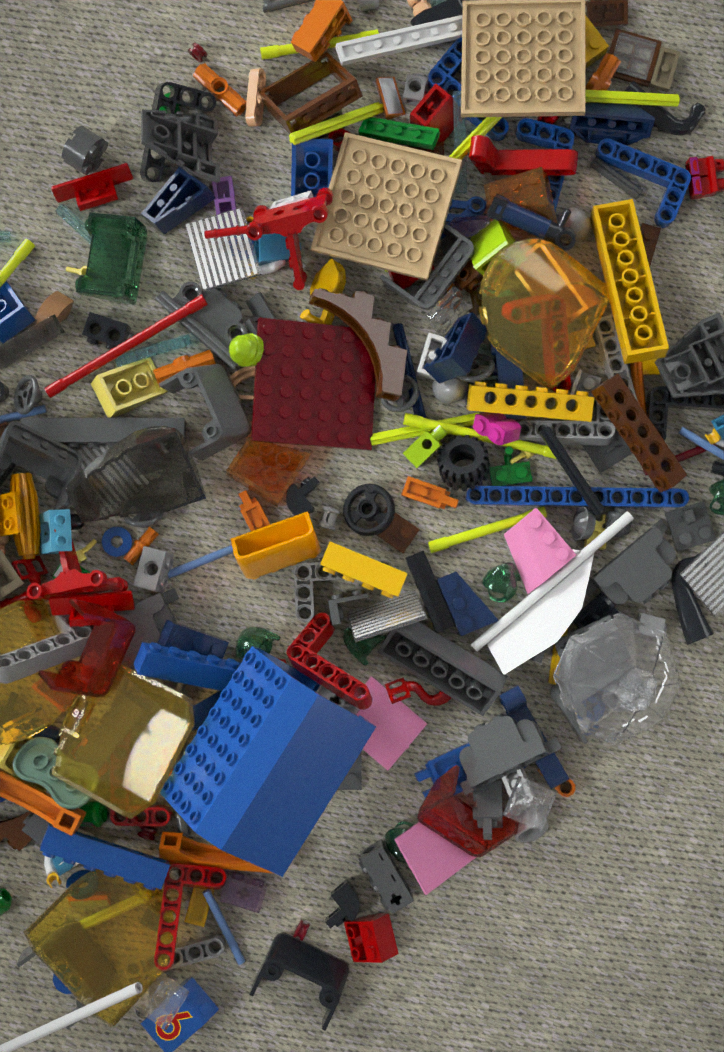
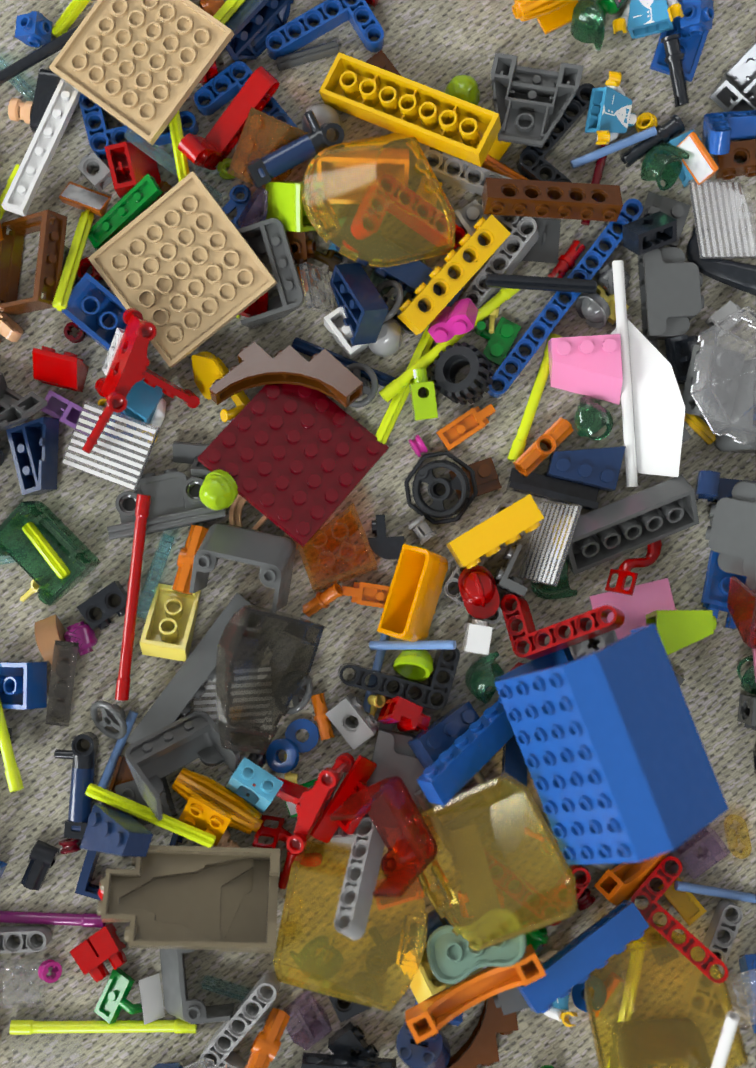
camera: 50 degrees left, 0 degrees up
none -> neon yellow axle [22,522,71,580]
none -> red slope [32,346,89,393]
none -> dark red bush [64,322,86,343]
none -> magenta head [64,621,98,656]
none -> lime plate [217,158,239,180]
none -> blue piece [266,738,299,773]
none -> orange axle [302,583,344,617]
none -> black beam [338,647,460,710]
none -> light yellow hand [367,694,386,717]
none -> medium blue bar [369,640,457,650]
none -> red hips [377,696,431,732]
none -> lime hat [393,650,434,682]
none -> black piece [404,451,478,525]
none -> dark pink bush [408,435,428,458]
none -> lime hat [445,75,480,106]
none -> red piece [458,565,500,619]
none -> white brick [462,619,493,655]
none -> orange piece [513,417,574,477]
none -> red pin [548,240,585,278]
none -> black brick [623,211,677,256]
none -> lime slope [646,610,717,655]
none -> clear yellow beam [724,814,752,859]

